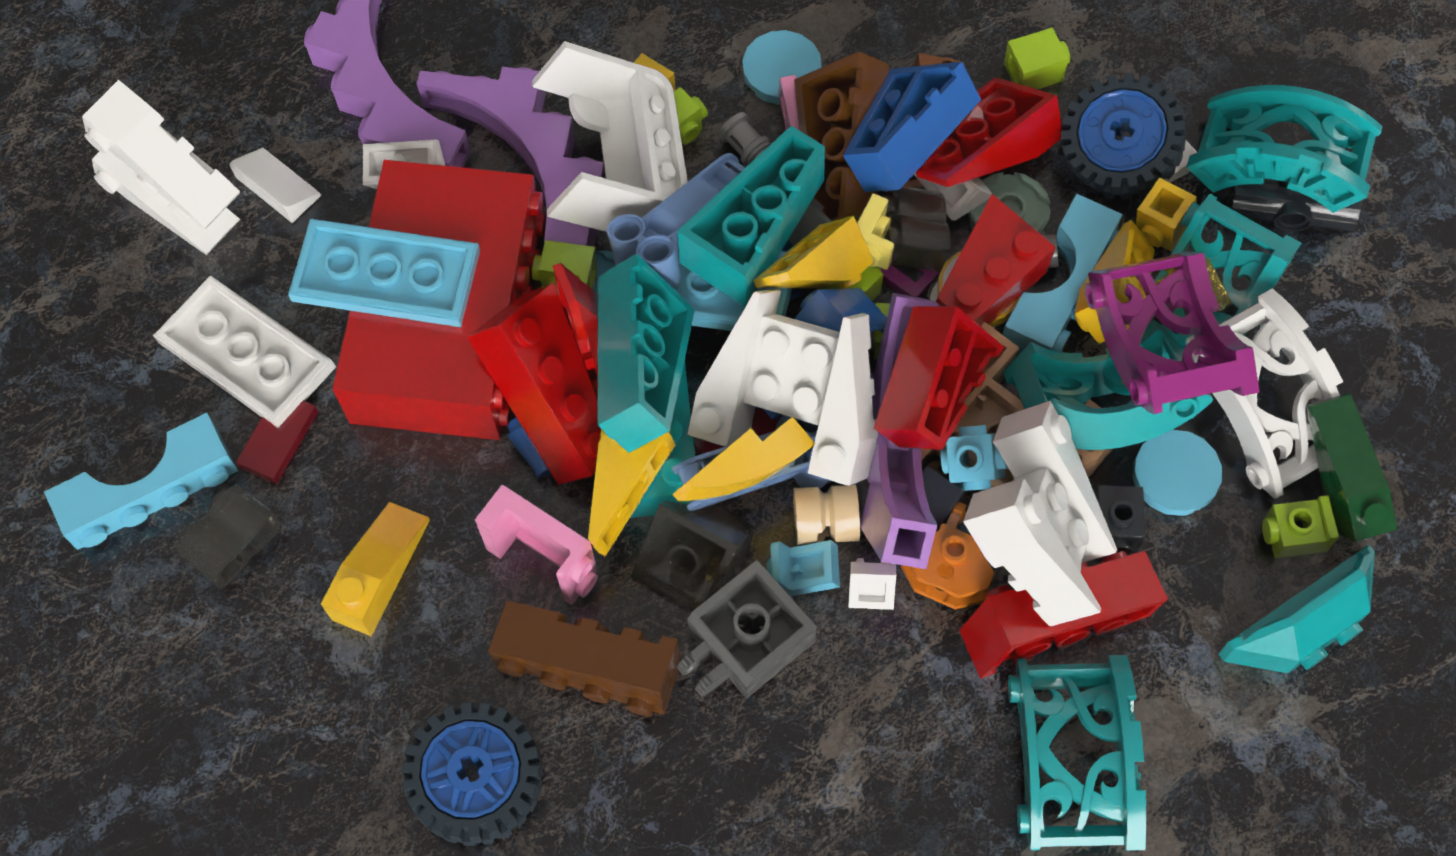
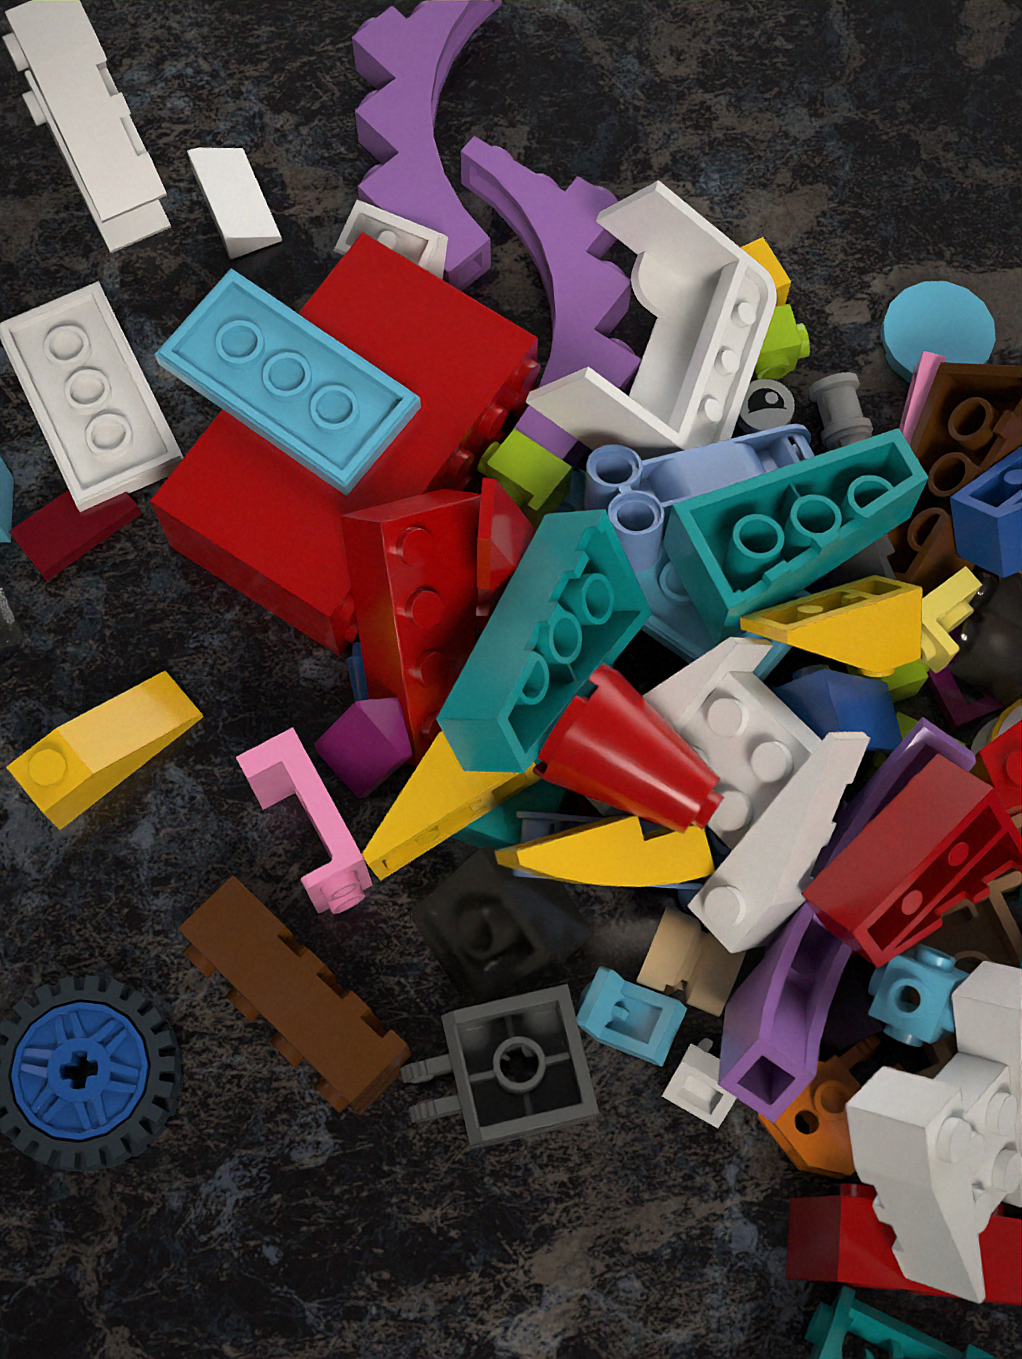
camera: 25 degrees right, 5 degrees up
none -> magenta slope [314,697,413,799]
none -> red cone [532,663,724,834]
none -> white tile [737,379,795,434]

